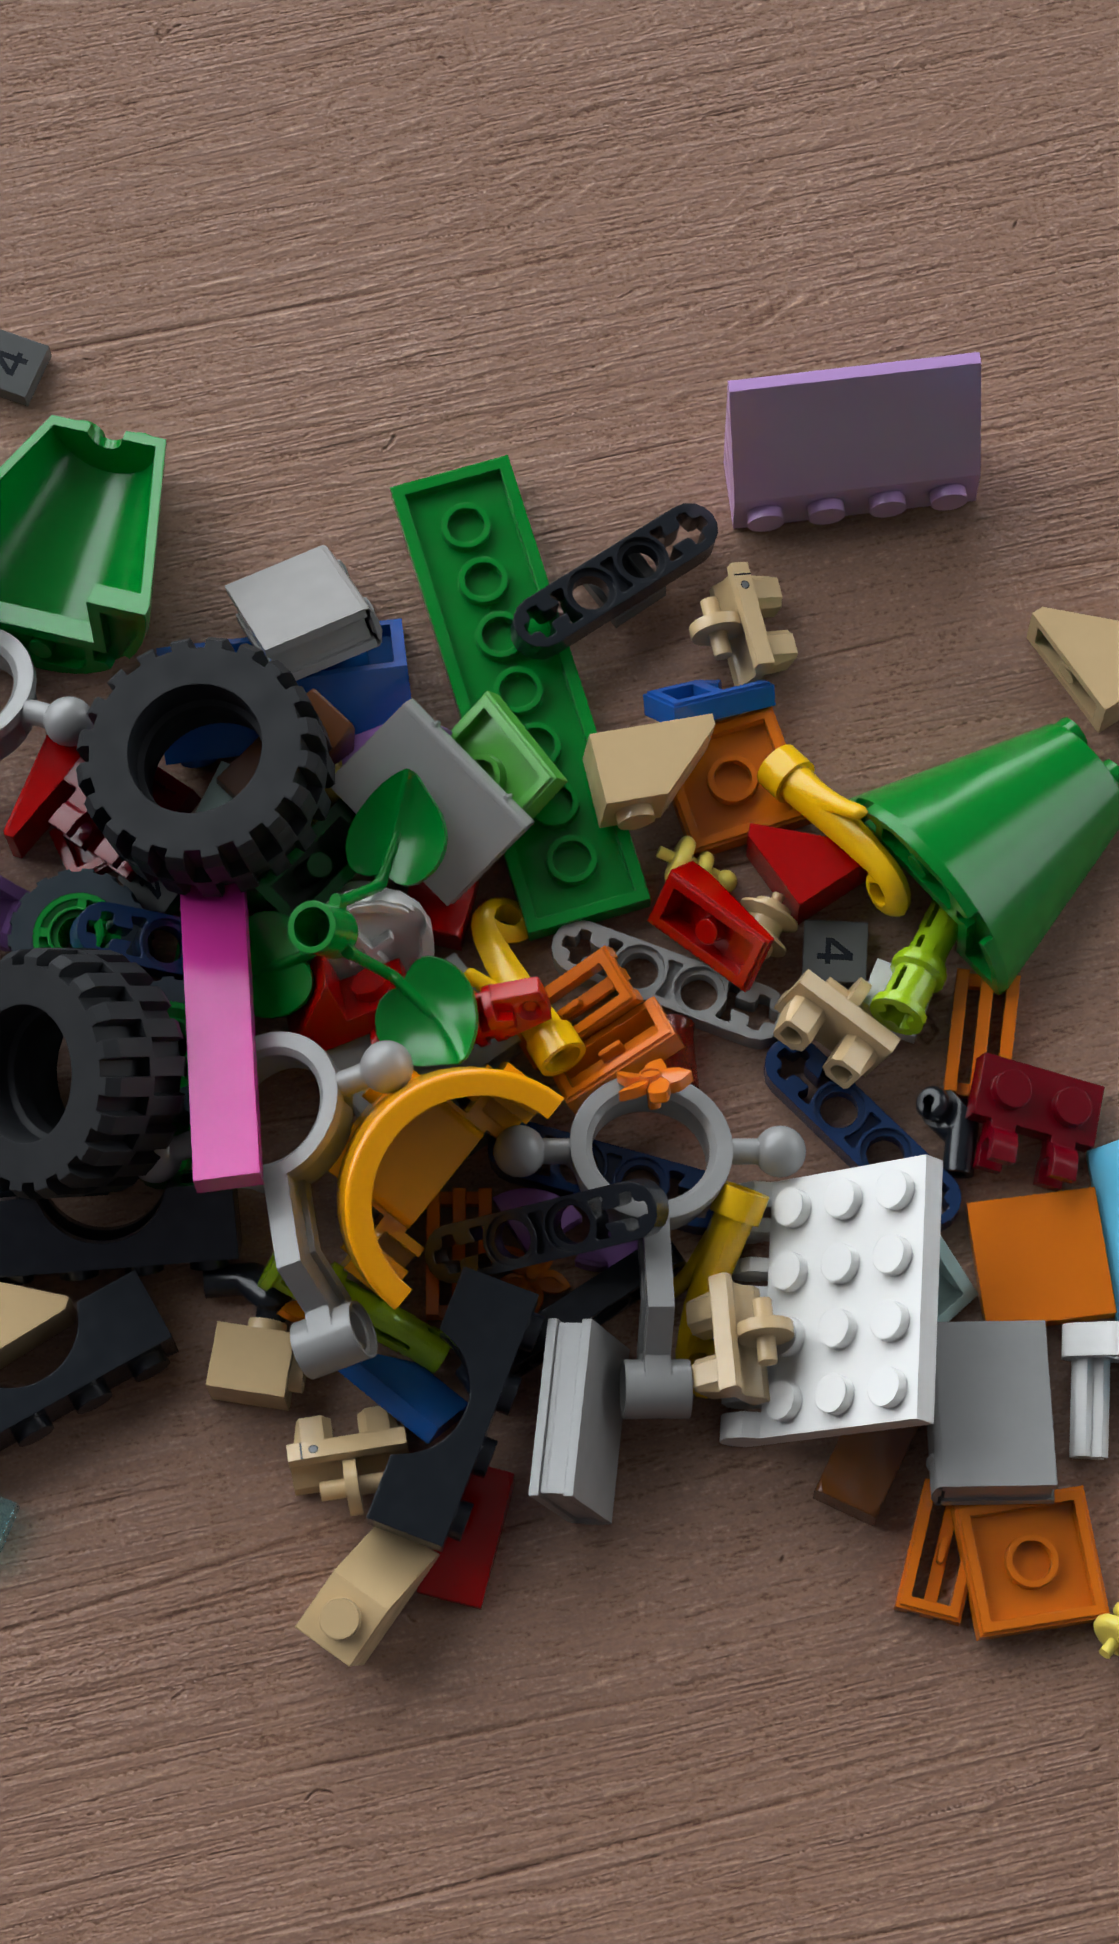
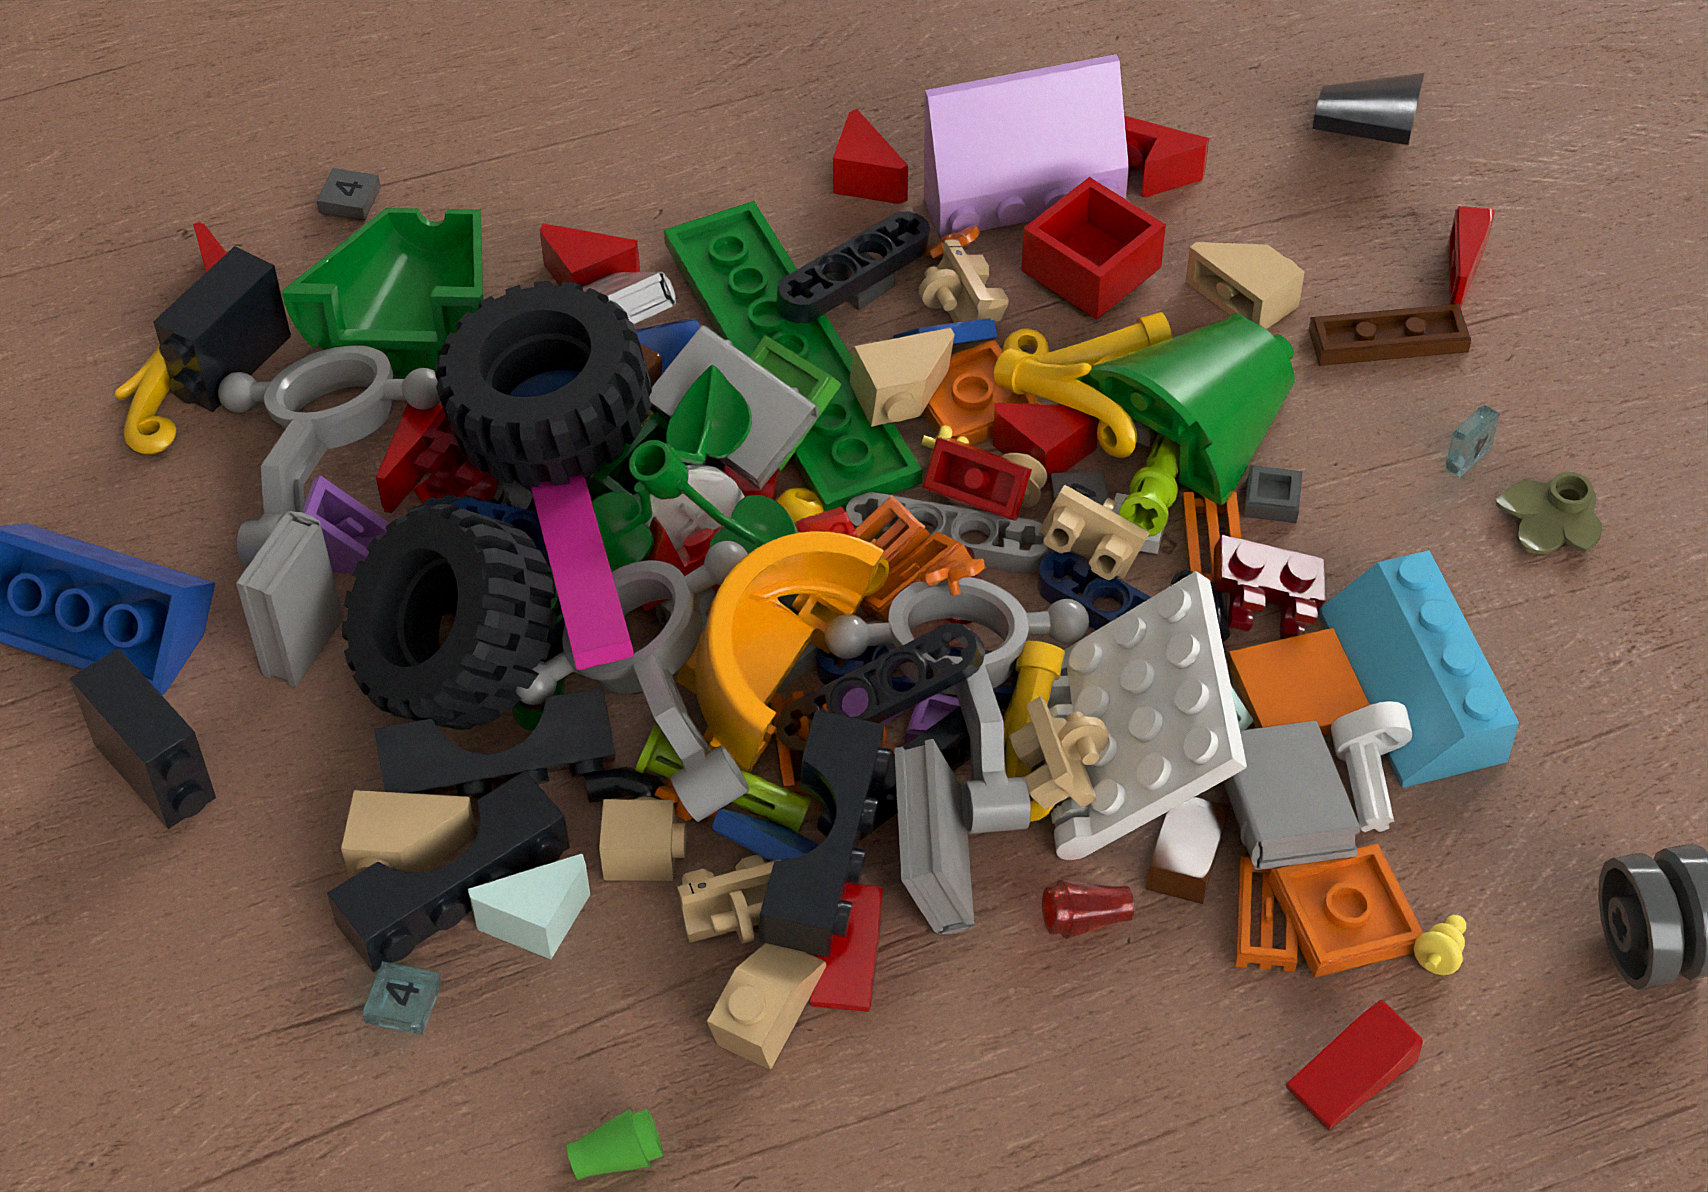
camera: 10 degrees left, 20 degrees down
none -> light aqua slope [468,854,590,960]
none -> red slope [539,223,641,287]
none -> bright green cone [566,1107,664,1180]
none -> red slope [833,109,908,204]
none -> orange plant [925,225,980,260]
none -> yellow plant [1003,312,1172,366]
none -> red piece [1021,177,1166,320]
none -> clear red cone [1042,880,1134,939]
none -> red slope [1124,115,1209,197]
none -> dark grey tile [1244,465,1303,523]
none -> red slope [1286,1000,1423,1130]

